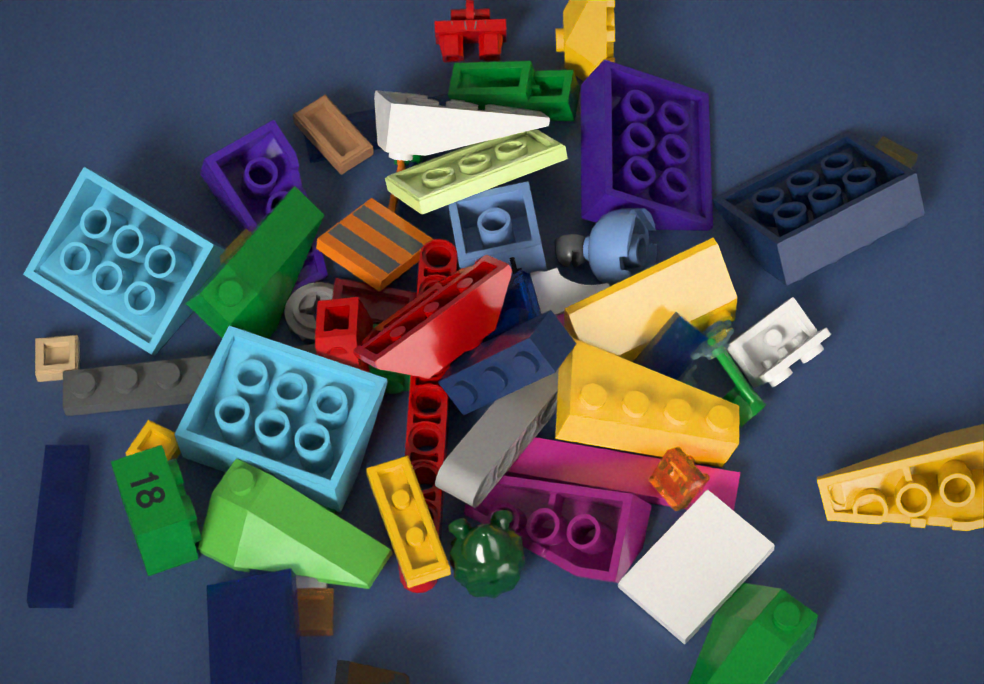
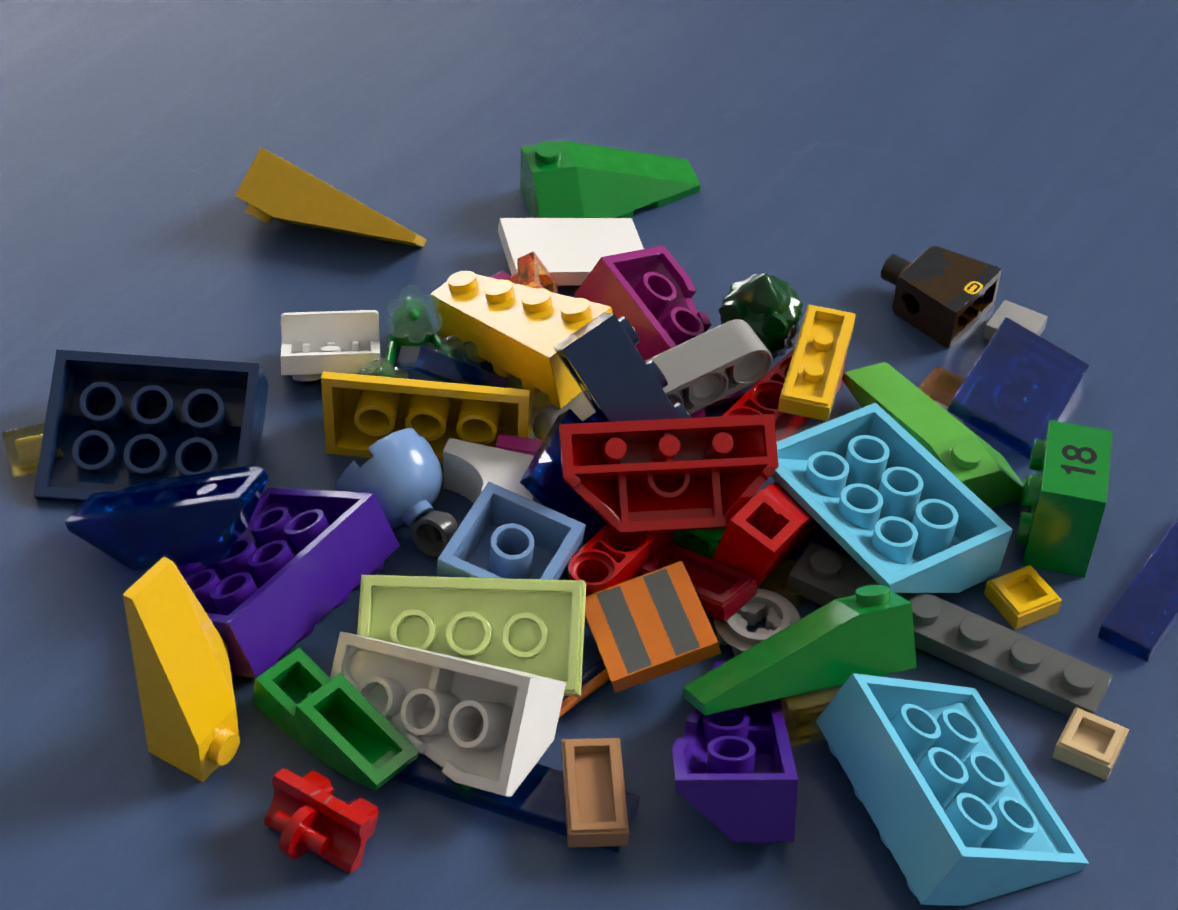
camera: 150 degrees left, 15 degrees down
none -> clear blue wedge [64,465,269,570]

